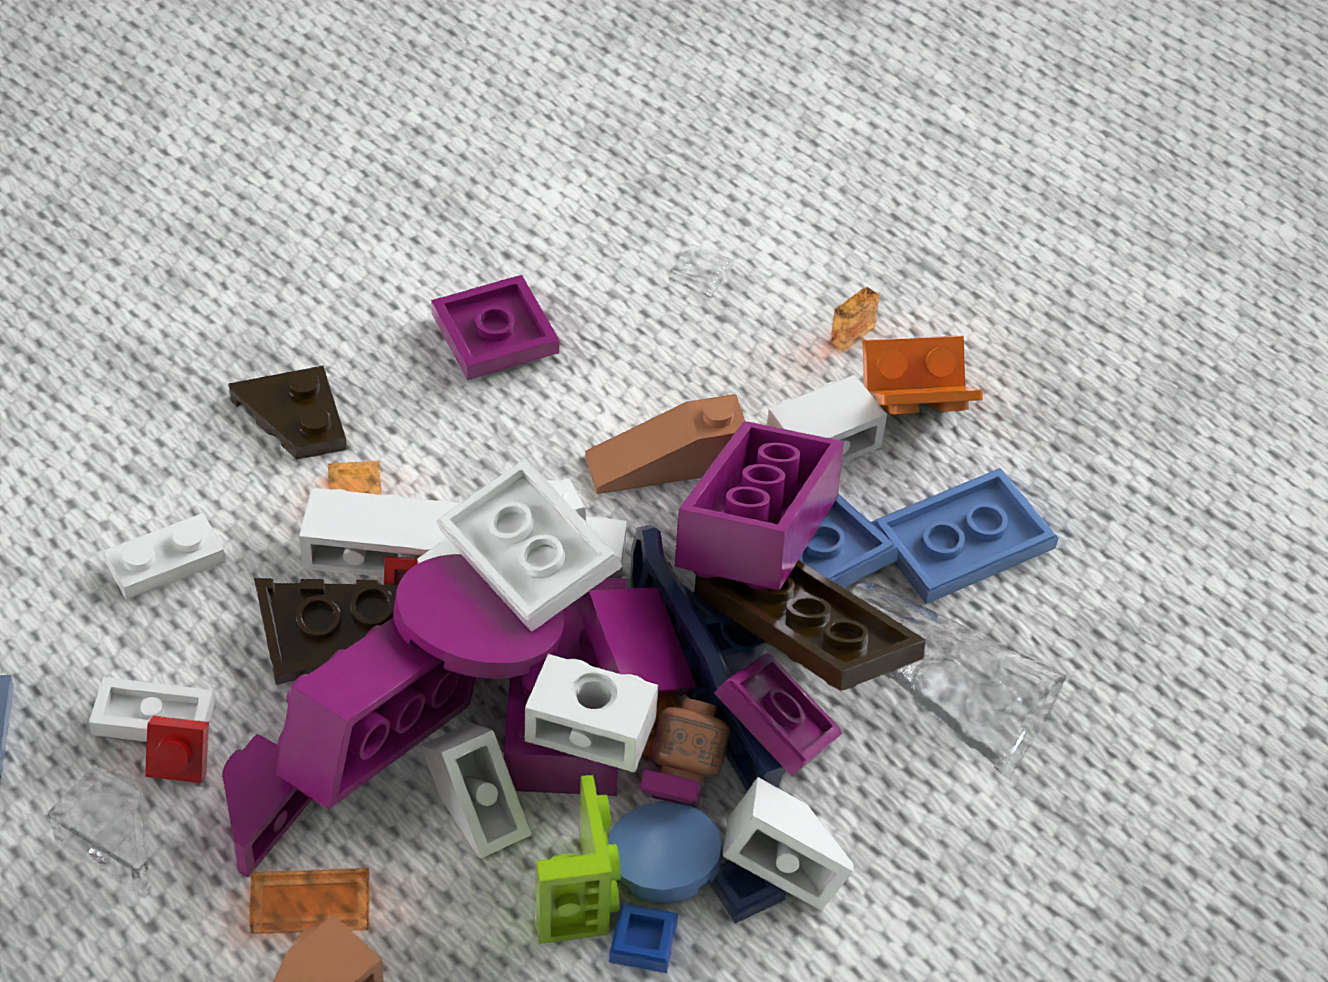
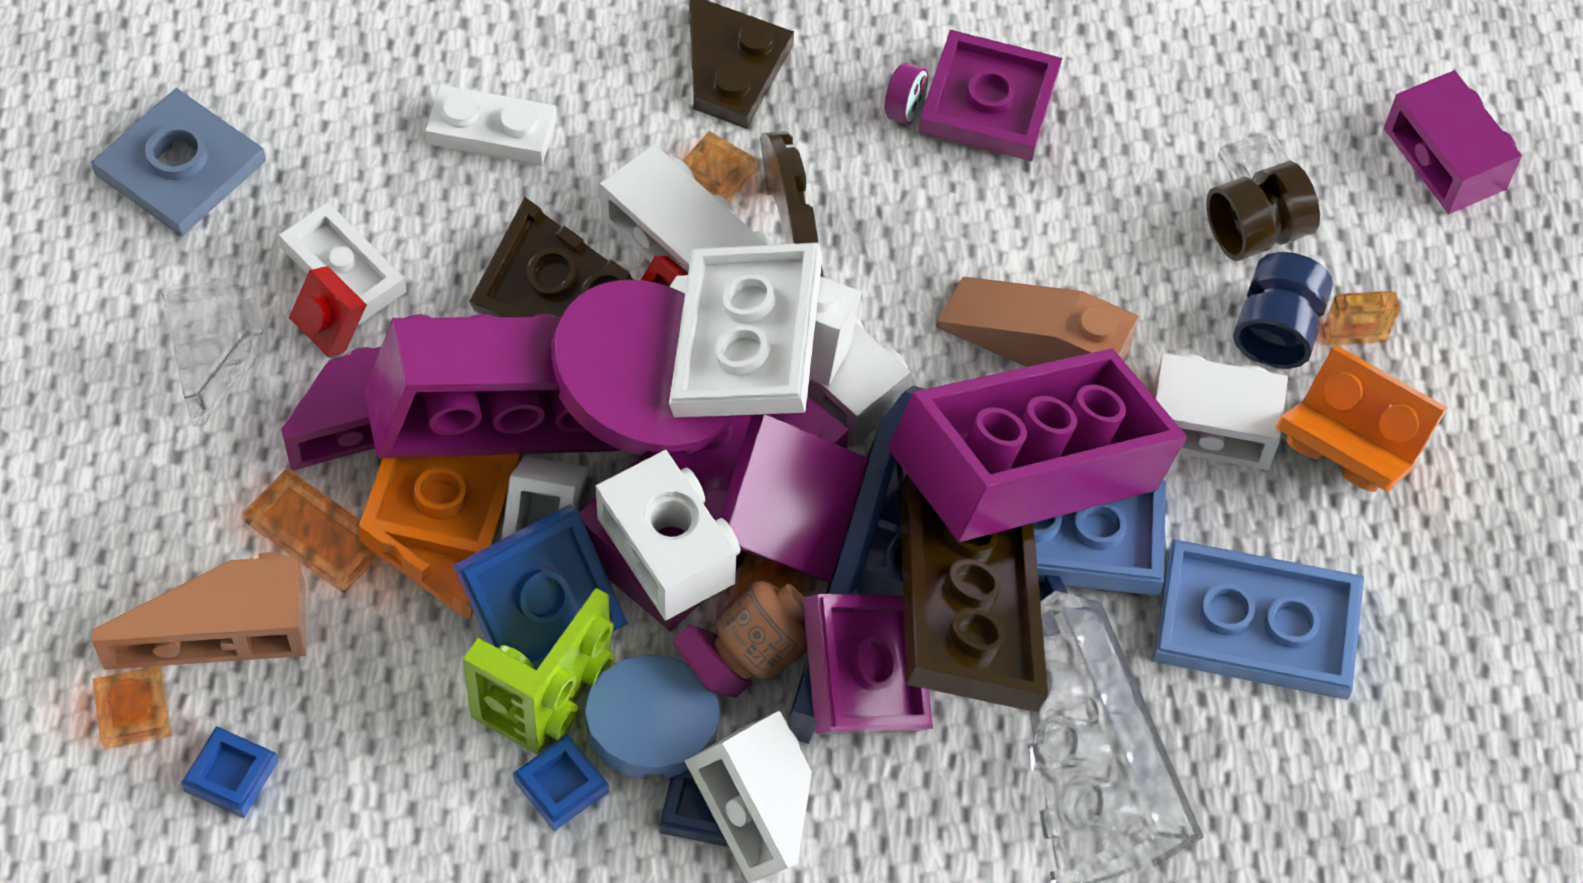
camera: 40 degrees right, 10 degrees up
none -> orange wing [359,454,523,619]
none -> blue tile [453,504,628,670]
none -> dark brown tile [760,131,824,277]
none -> magenta tile [884,62,928,125]
none -> dark brown wheel [1206,160,1320,261]
none -> dark blue wheel [1233,252,1334,369]
none -> magenta brick [1383,70,1522,215]

